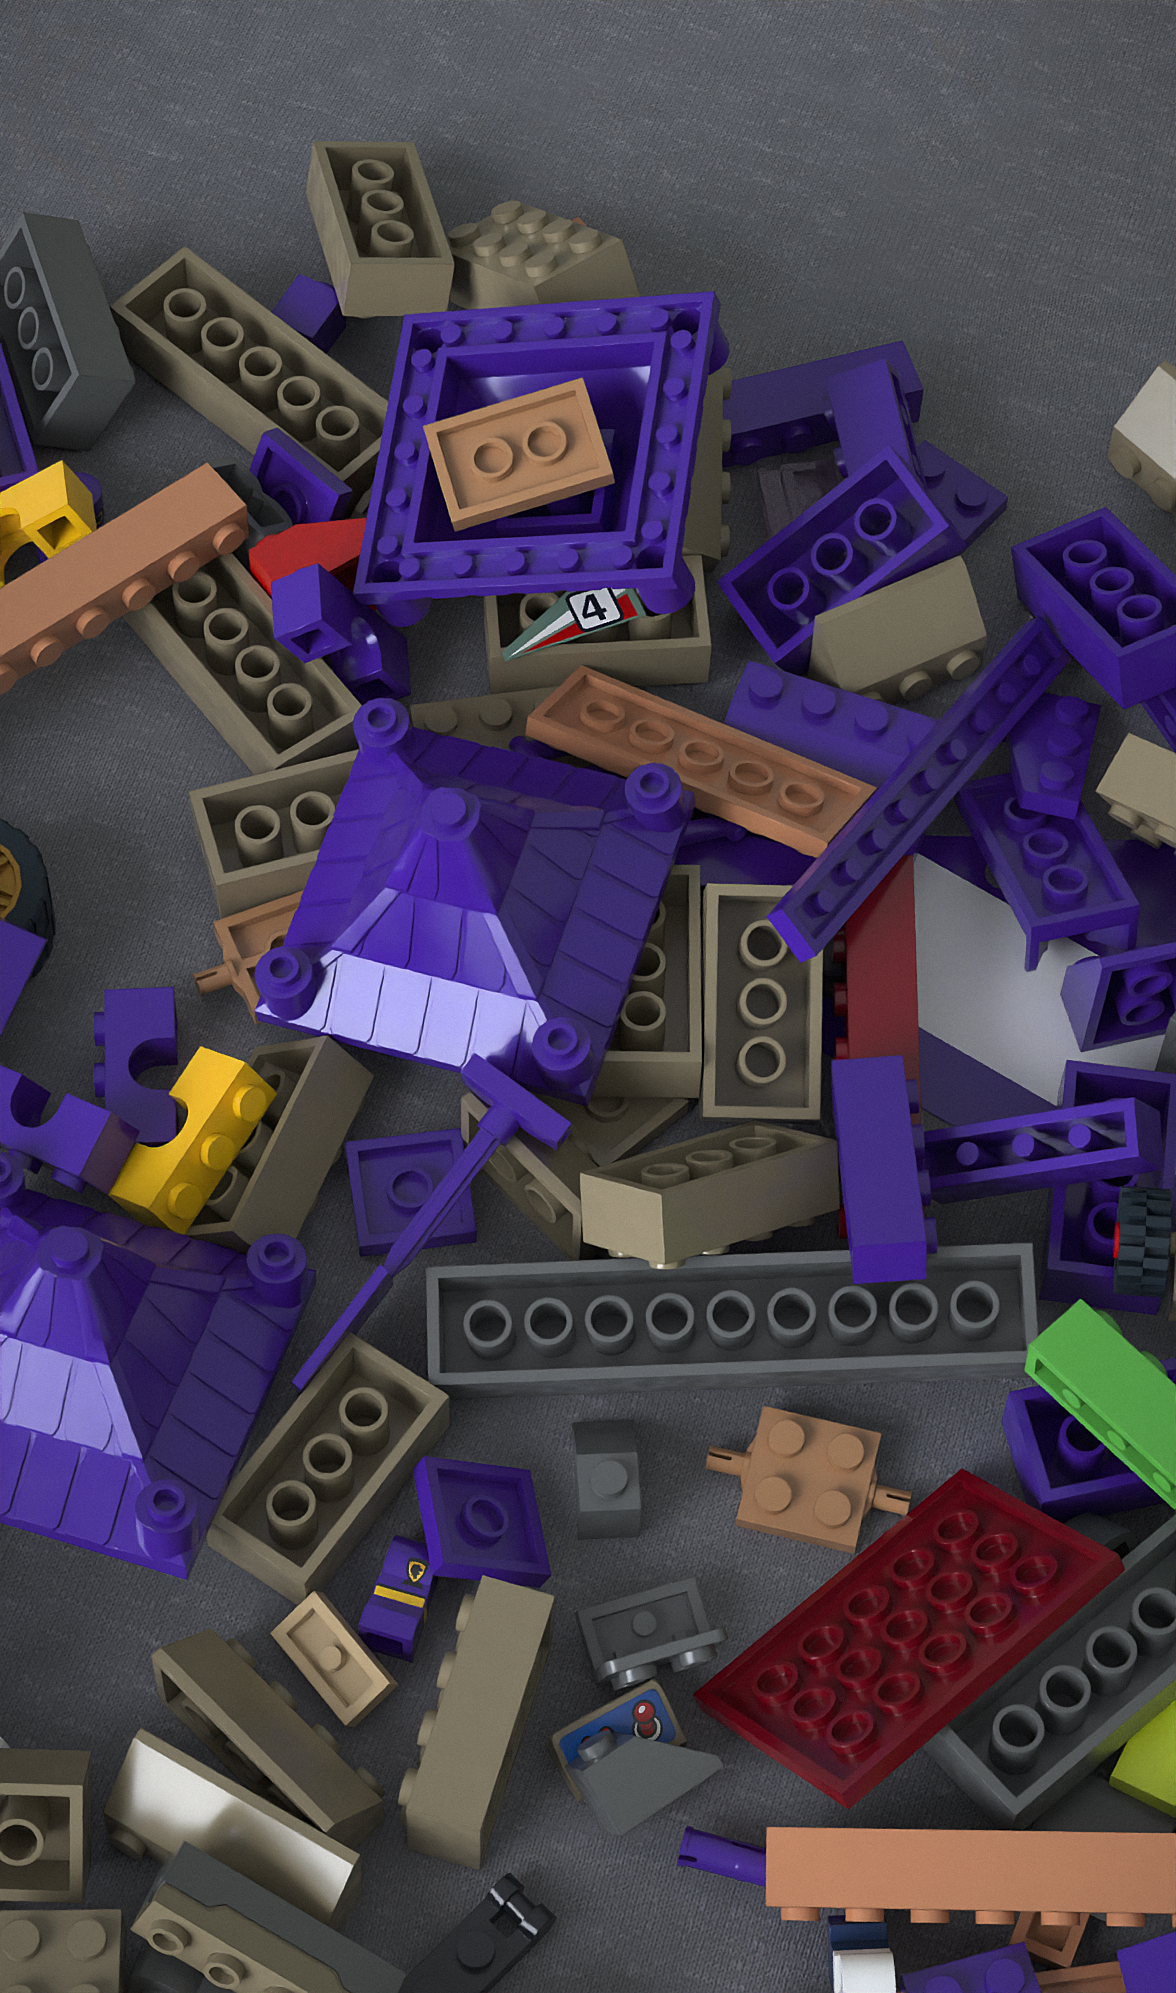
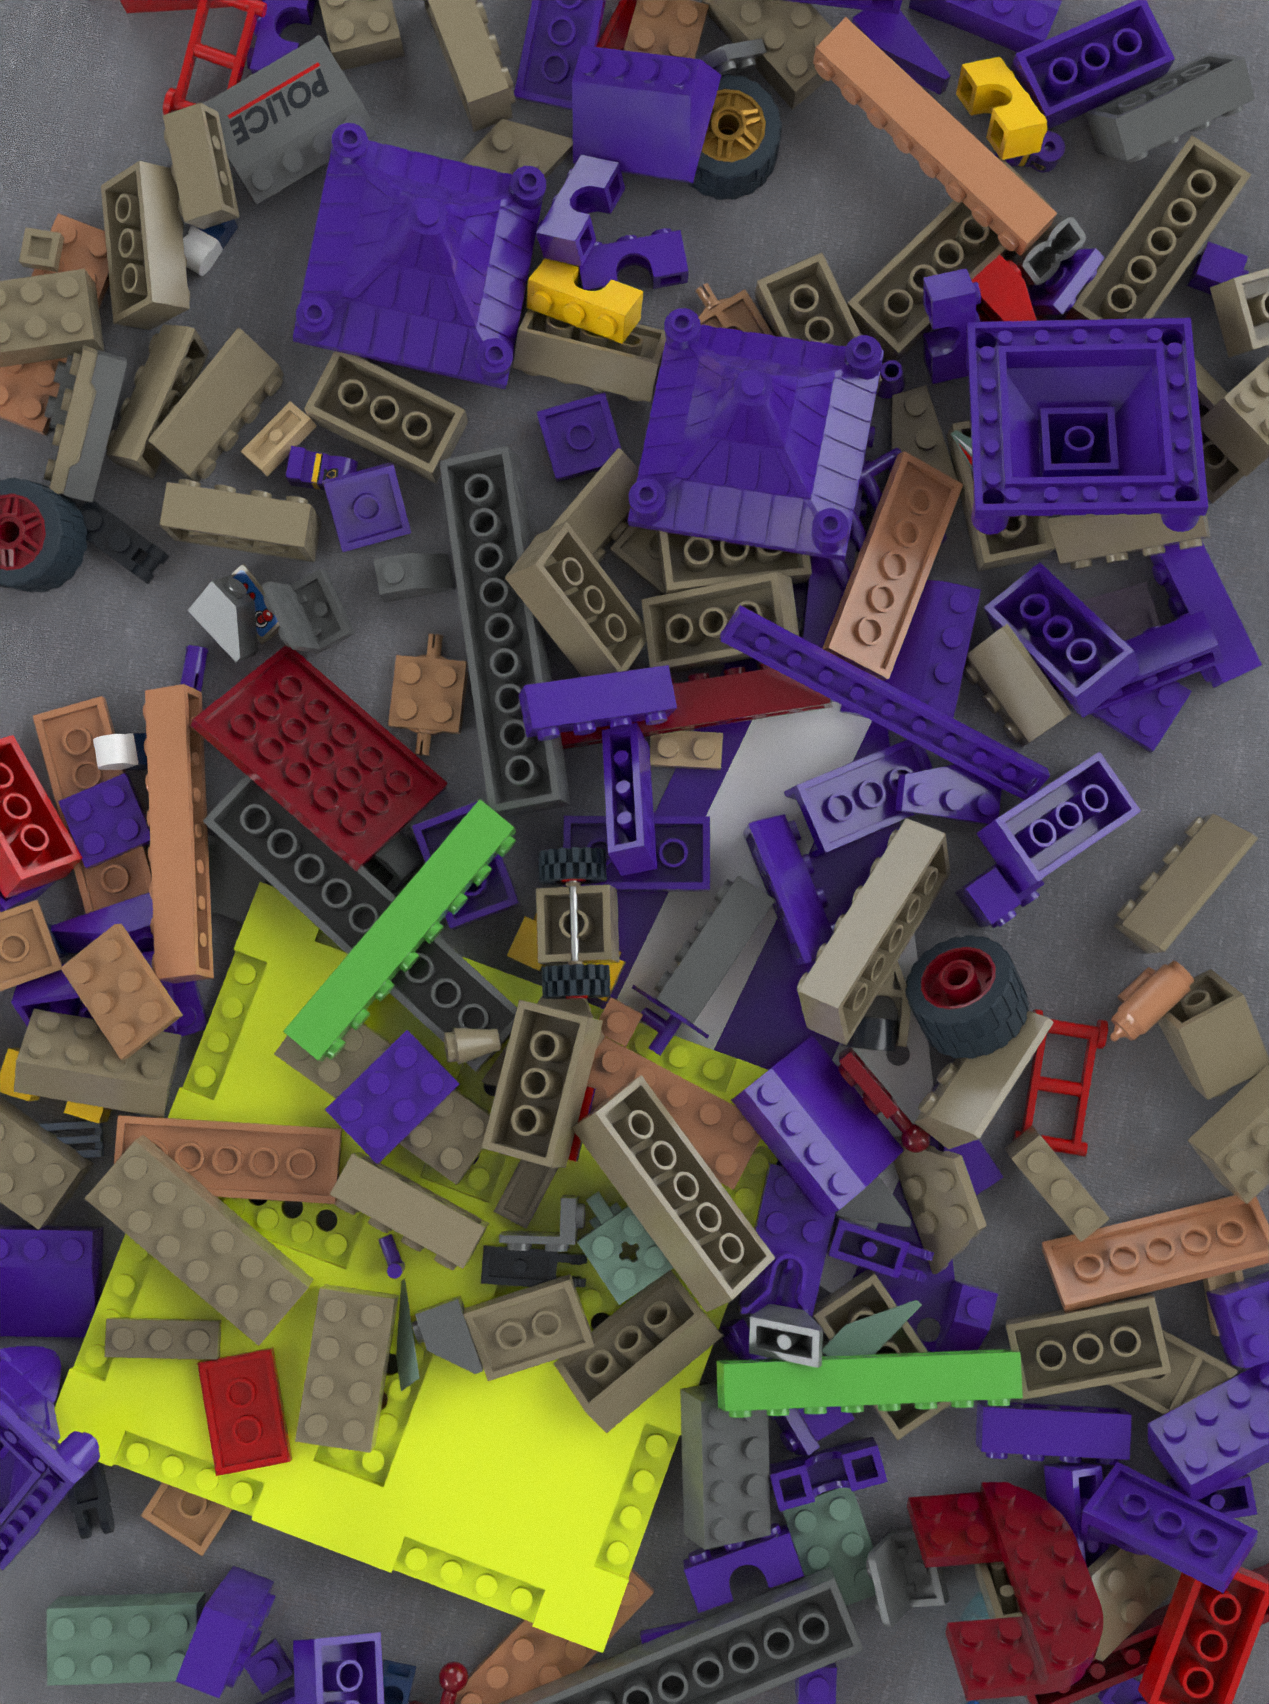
camera: 85 degrees right, 25 degrees up
dark purple piece [291,1053,572,1395] -> none
medium nougat plate [423,377,615,532] -> none
none -> tan plate [650,731,723,770]

